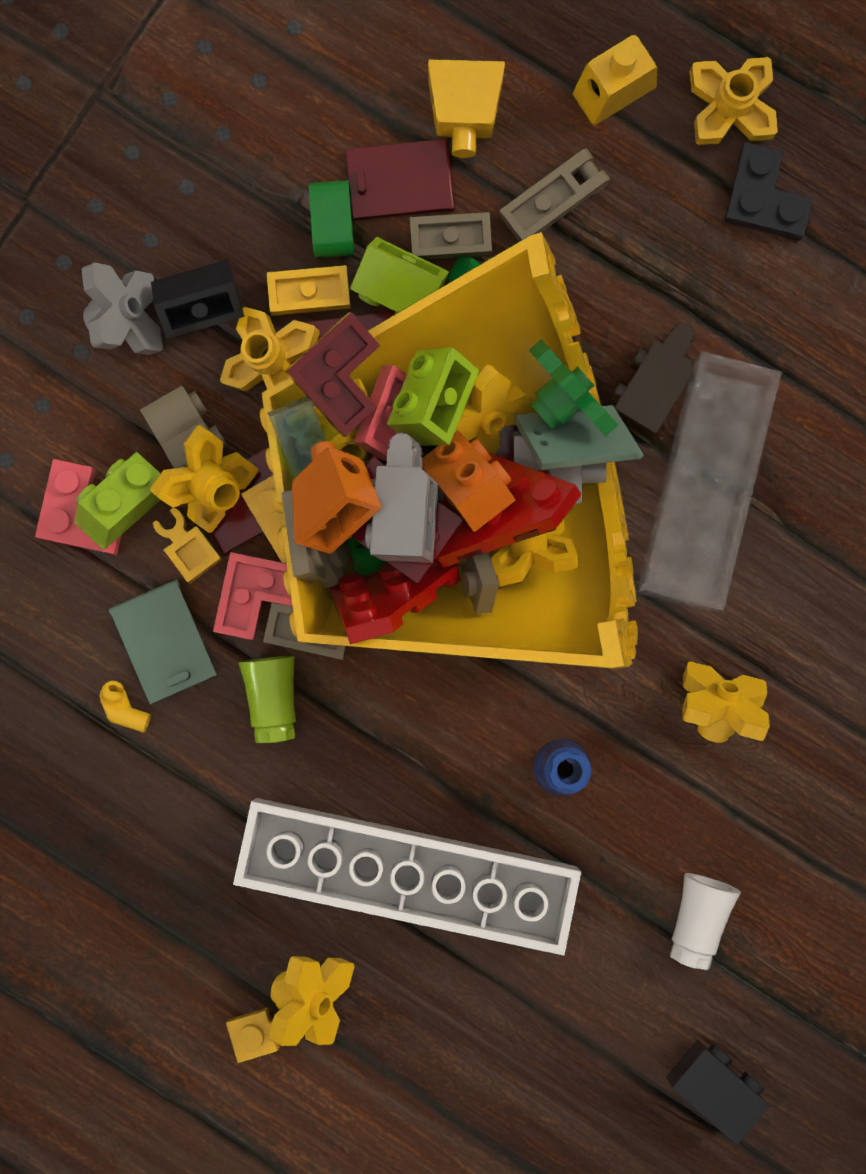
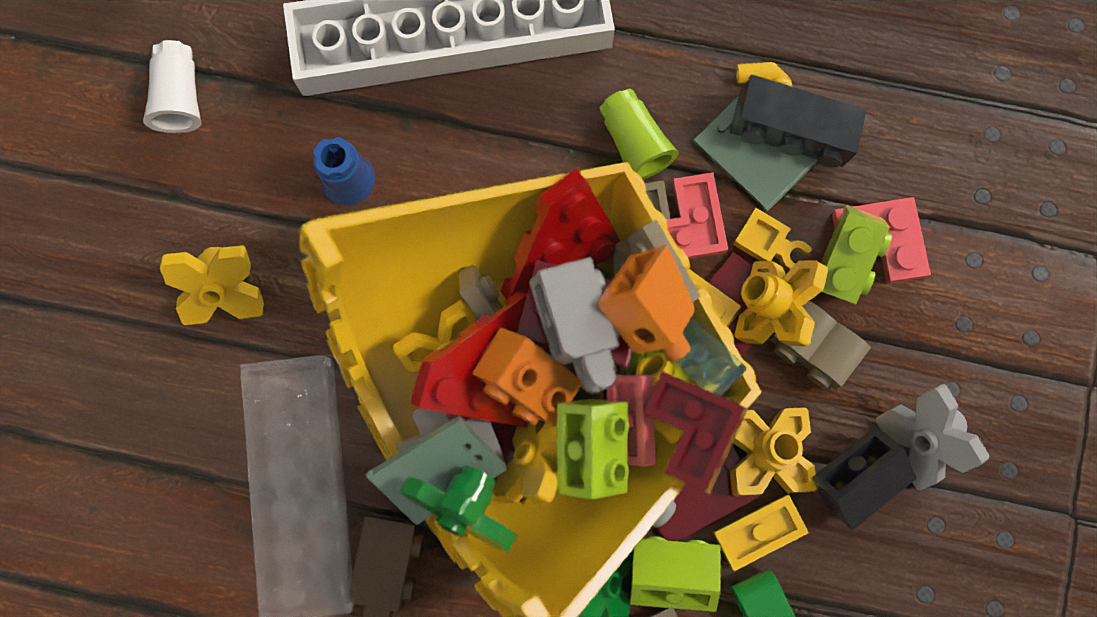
camera: 165 degrees right, 5 degrees down
none -> black brick [730,74,867,167]

